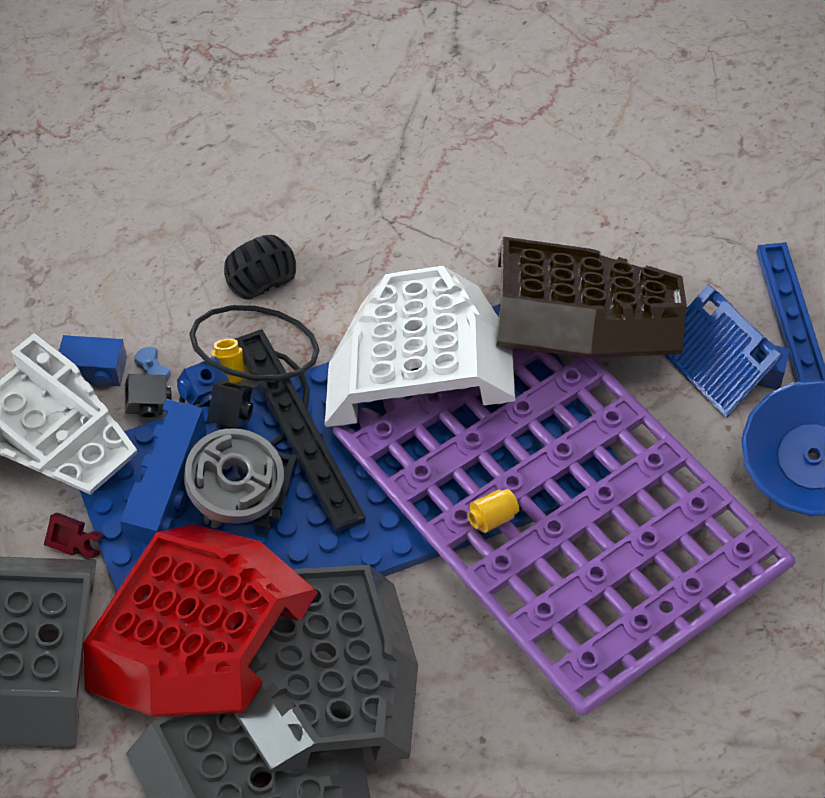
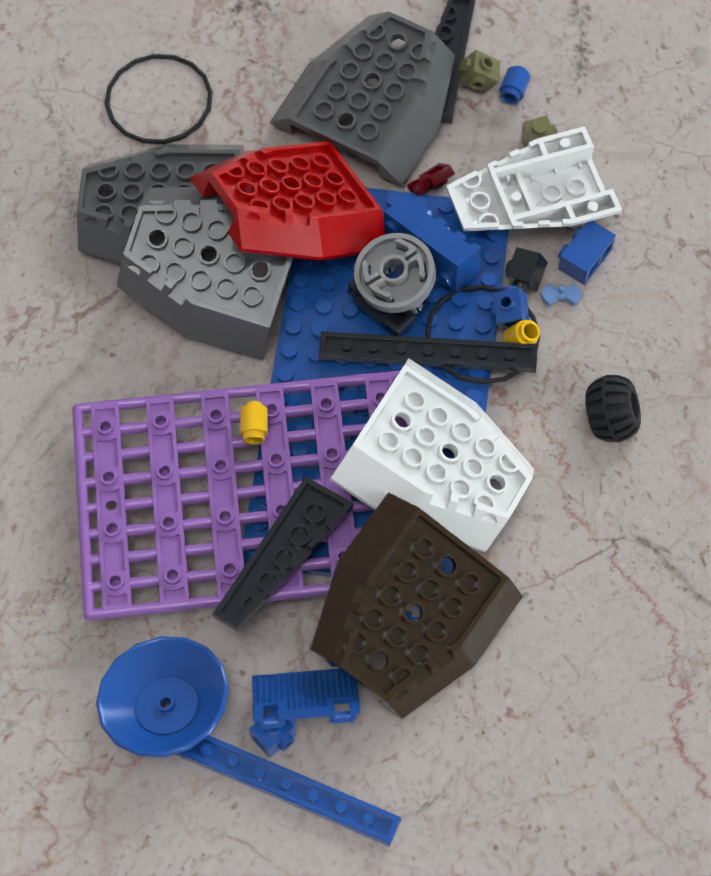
camera: 120 degrees right, 10 degrees up
black piece [189,305,320,381] -> none
black brick [207,380,253,430] -> none
none -> black wing [213,476,353,632]

